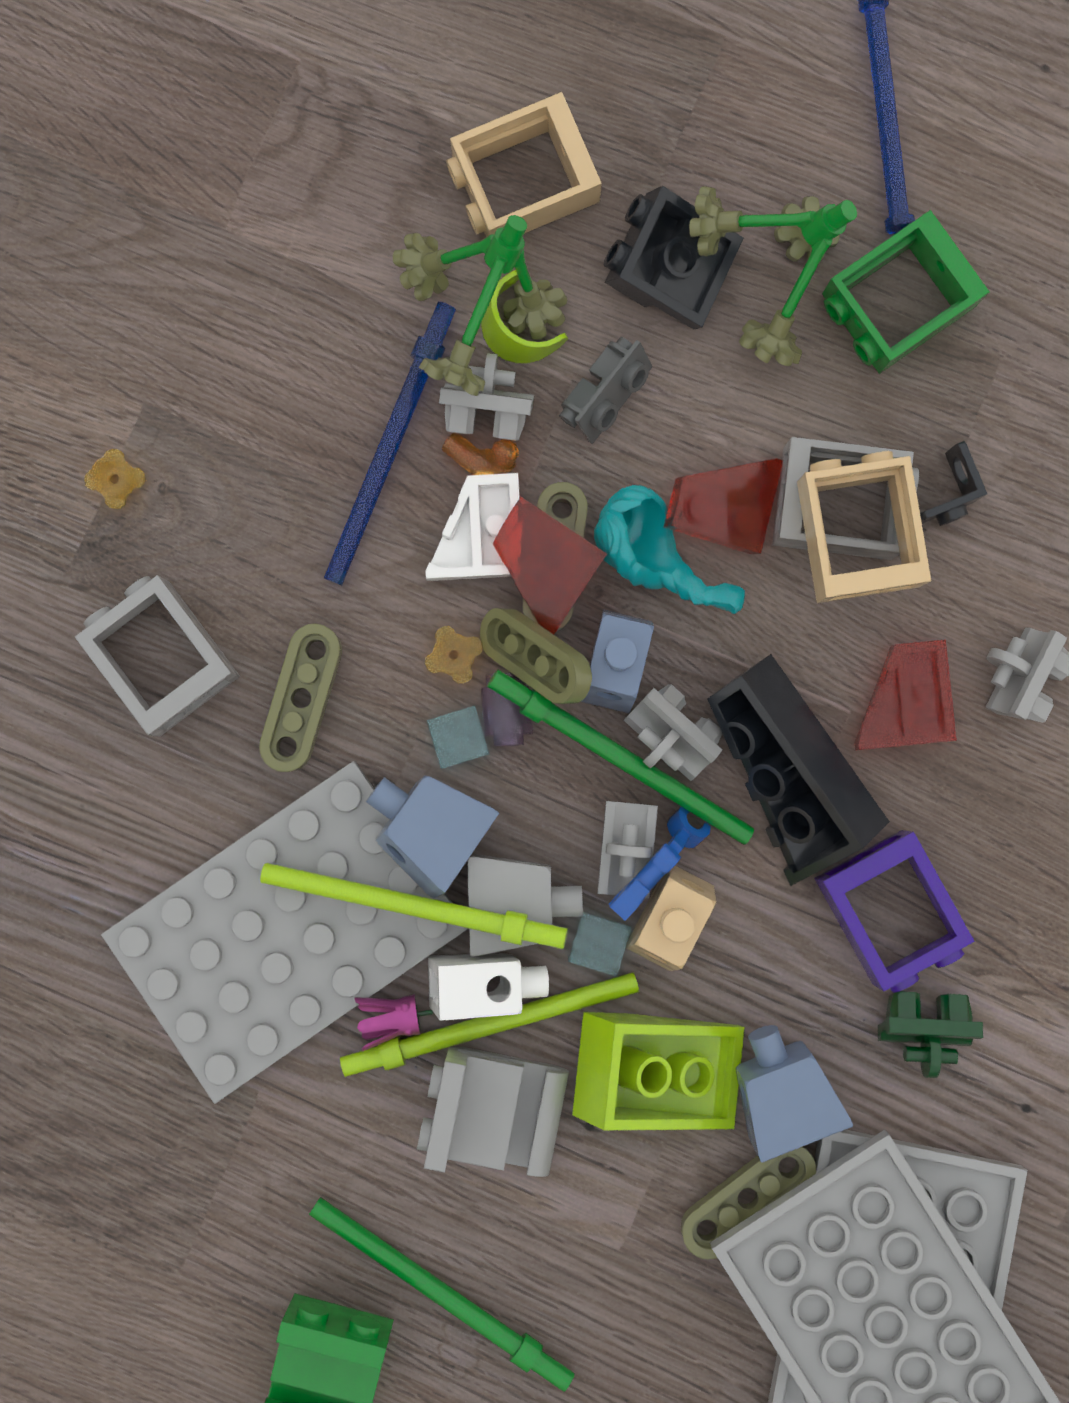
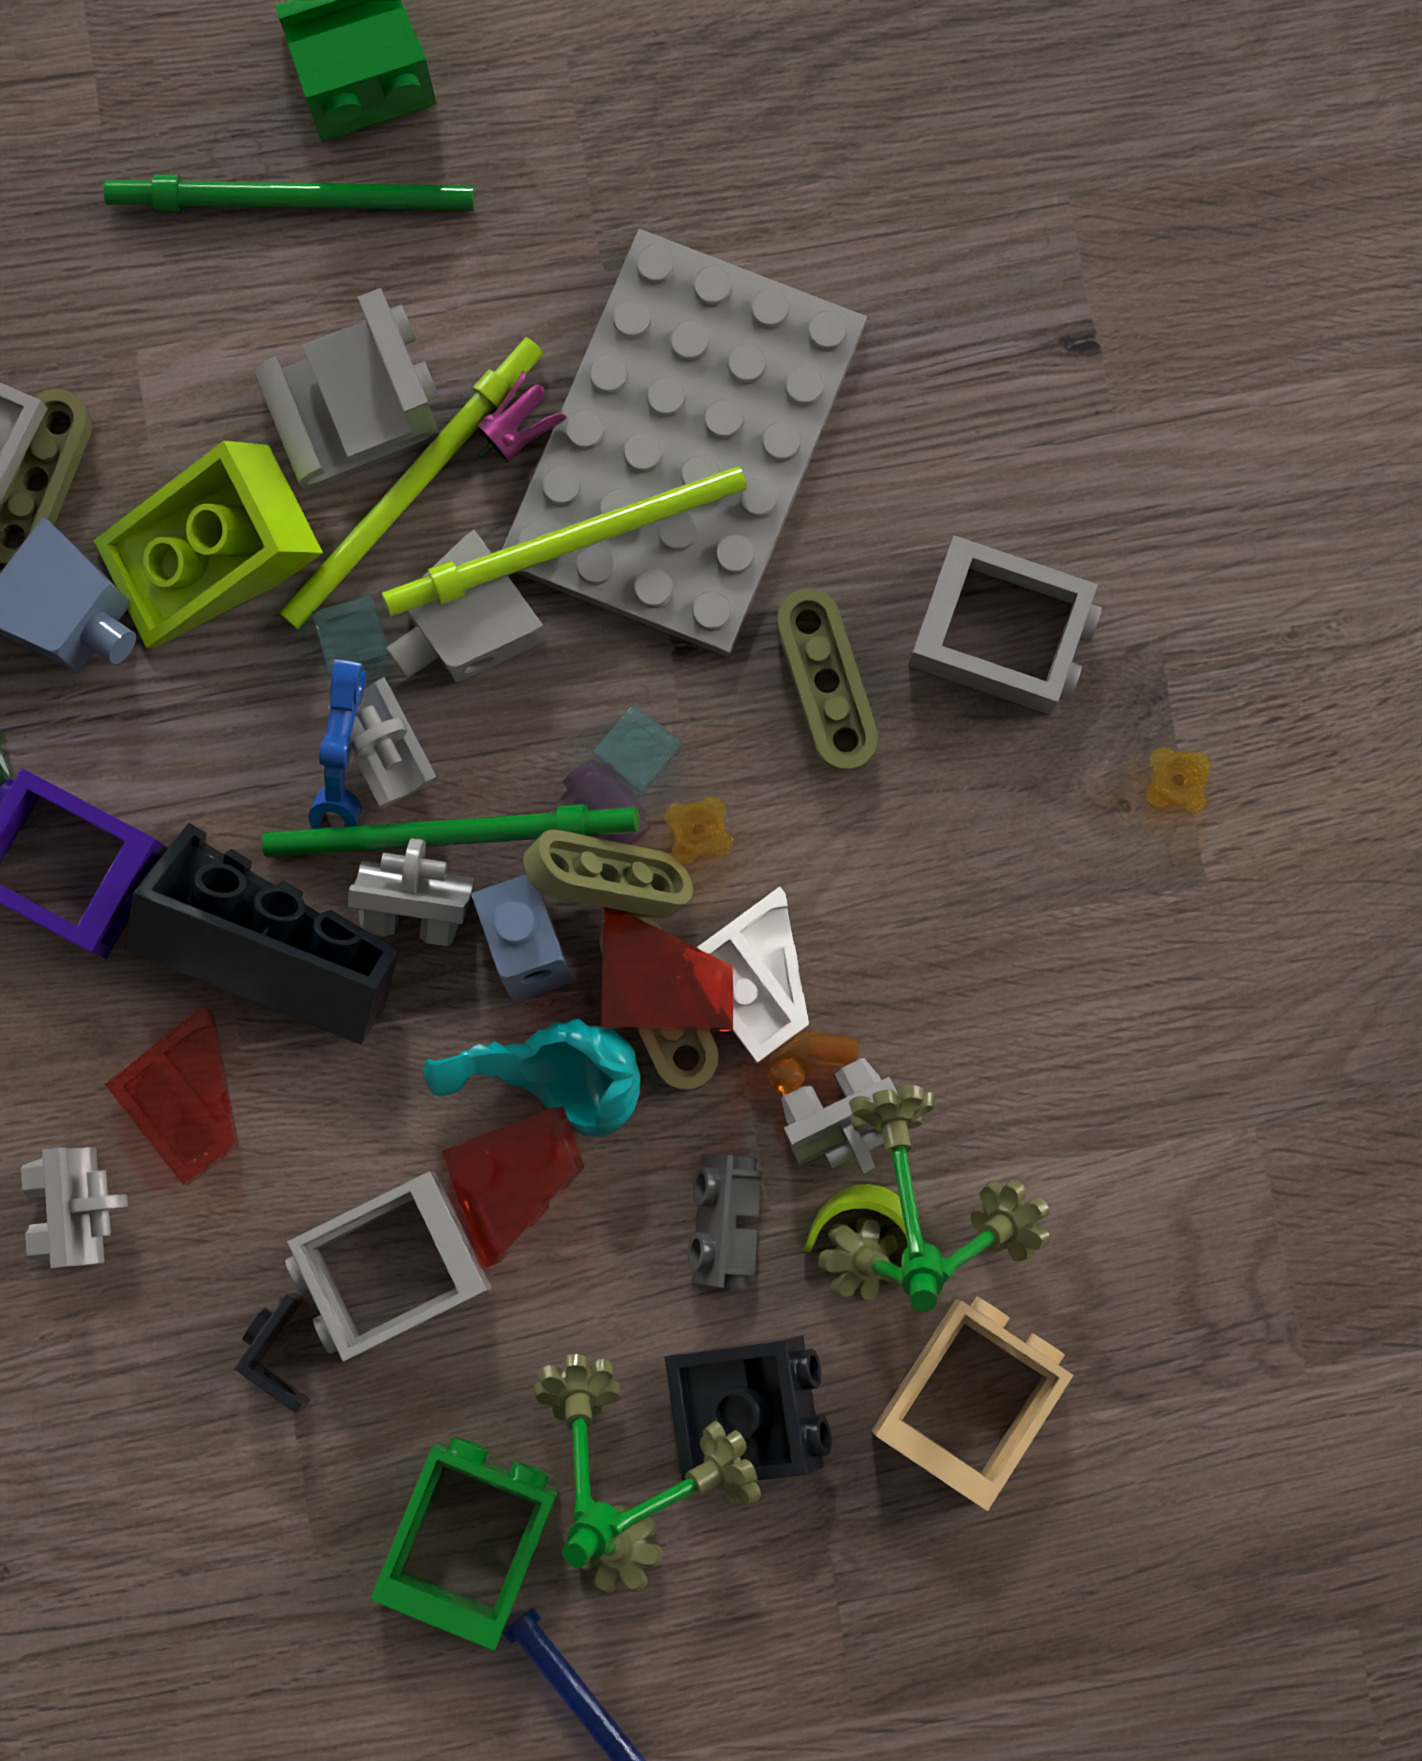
camera: 145 degrees right, 5 degrees down
clear blue bar [324,302,456,586] -> none
sand blue torso [366,775,499,899] -> none
white torso [428,953,549,1020] -> none
tan torso [625,866,716,971] -> none
tan window [797,451,931,603] -> none

